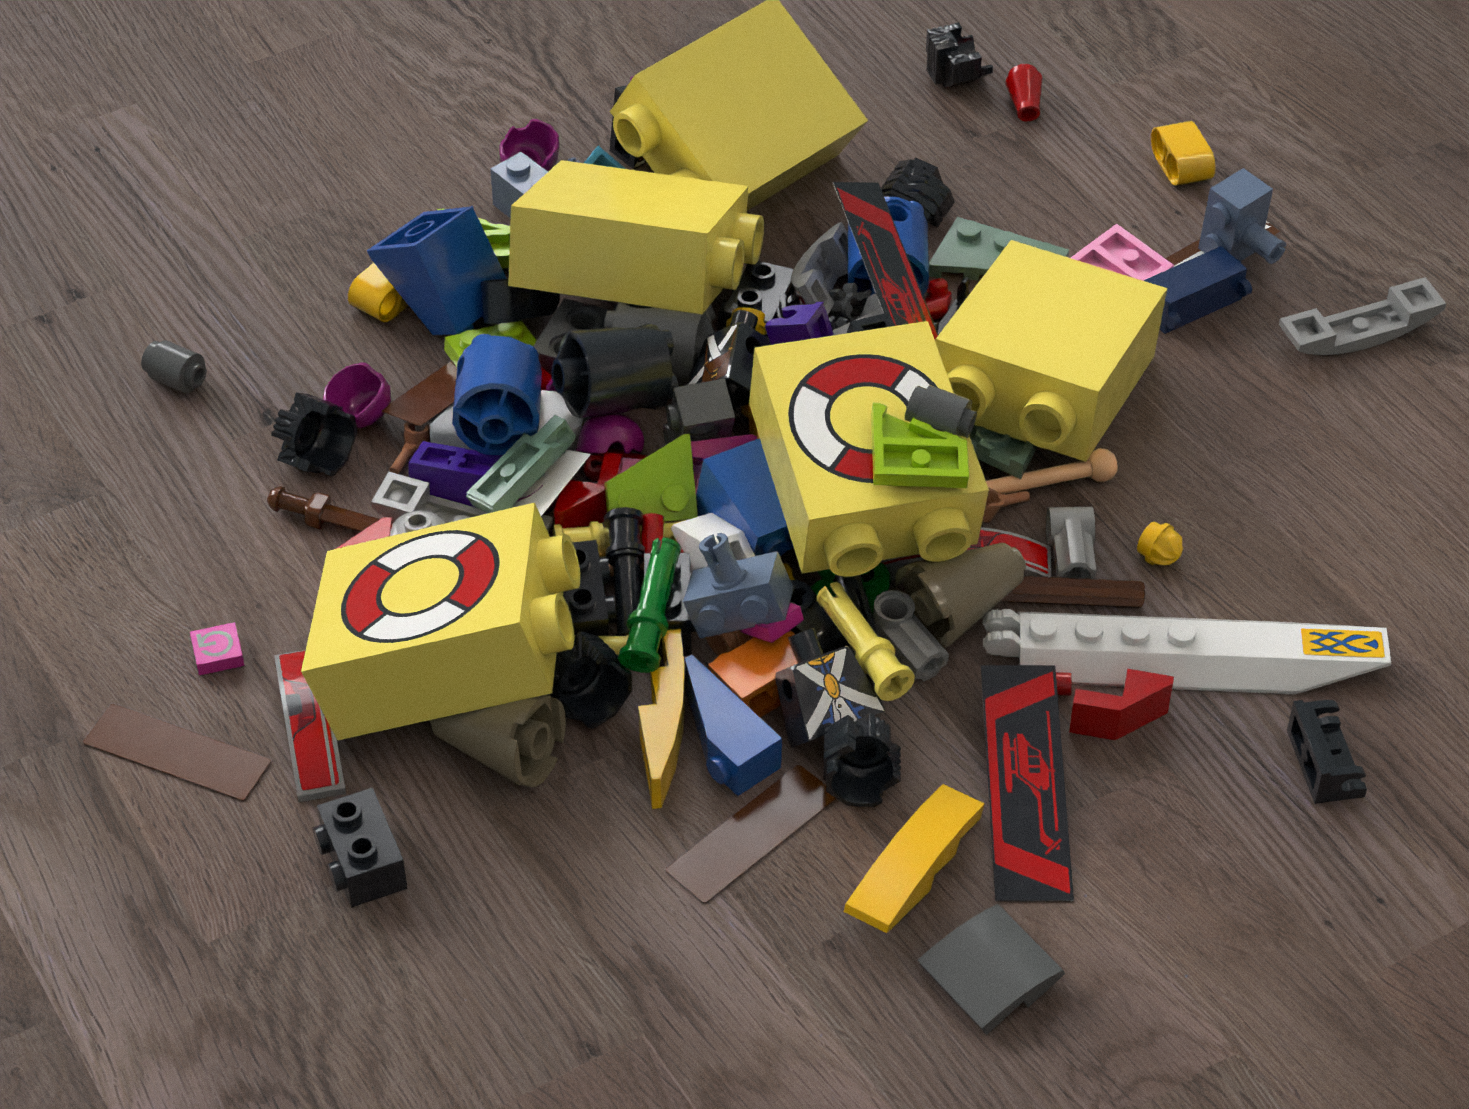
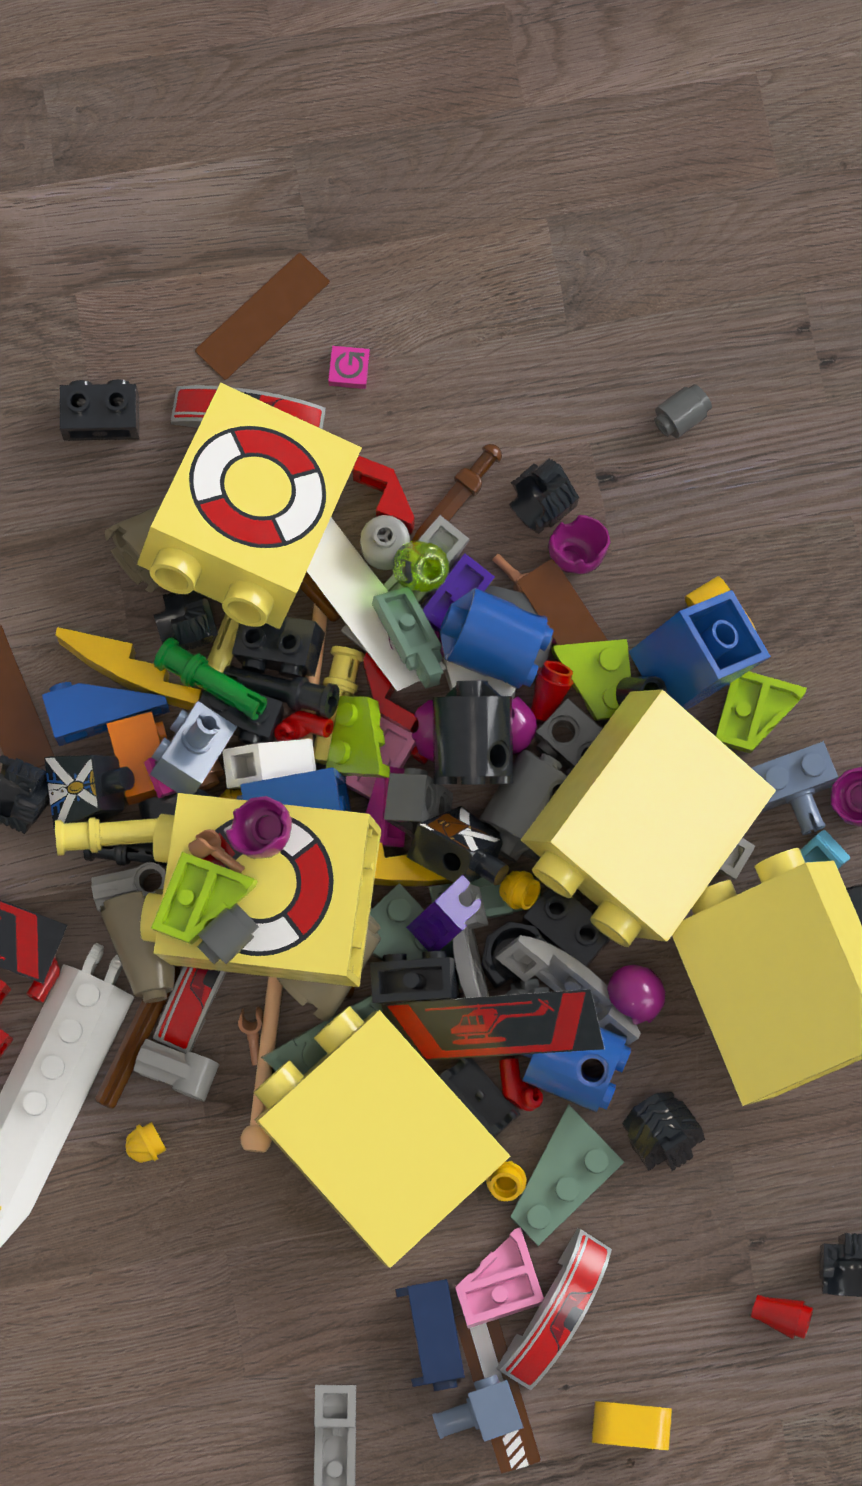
camera: 110 degrees right, 30 degrees up
none -> nougat hand [188,829,245,873]
none -> magenta hair [226,796,292,859]
none -> clear neon green head [392,541,449,592]
none -> slope [496,1228,612,1390]
none -> magenta hair [607,965,666,1025]

